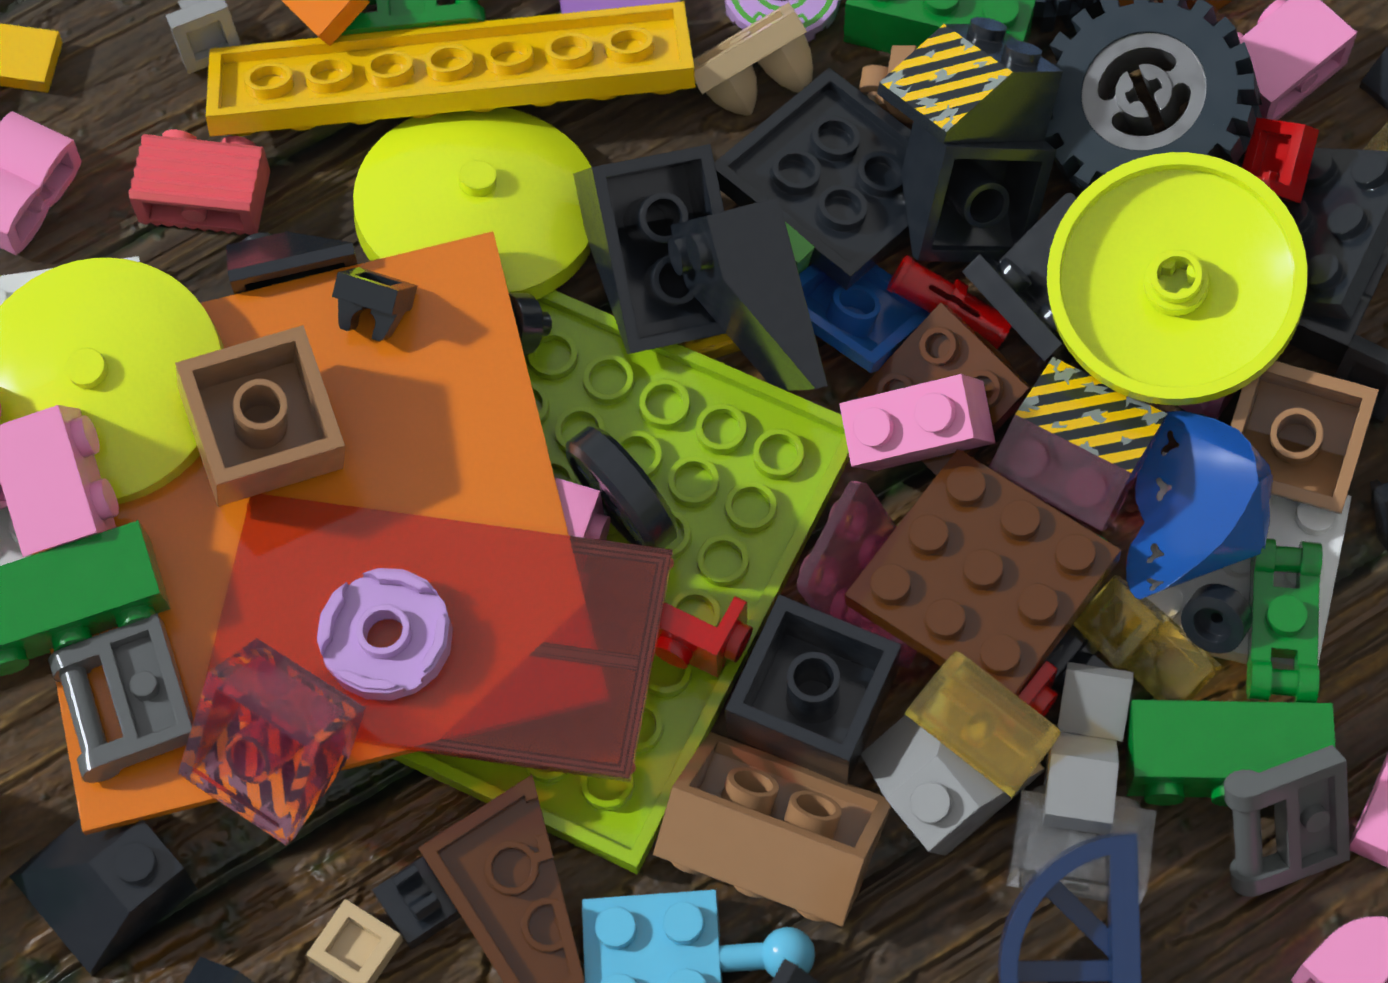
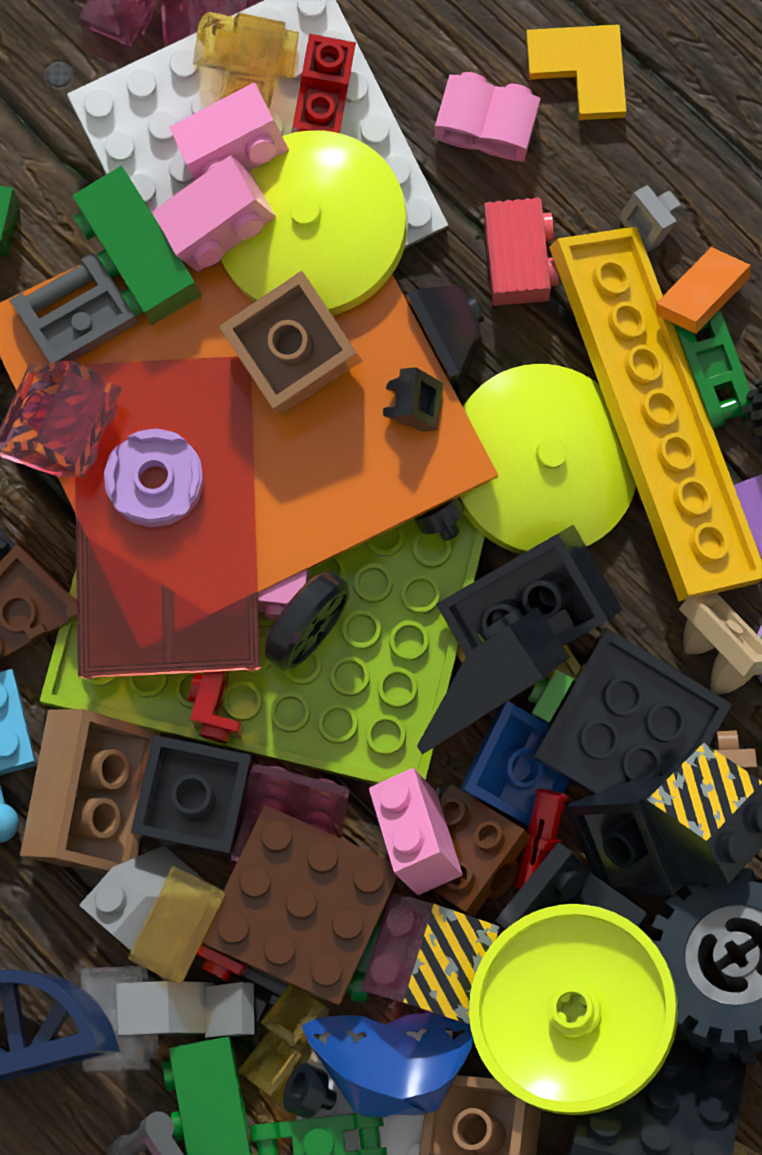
camera: 80 degrees right, 10 degrees up
red bracket [1242,117,1319,204] -> none

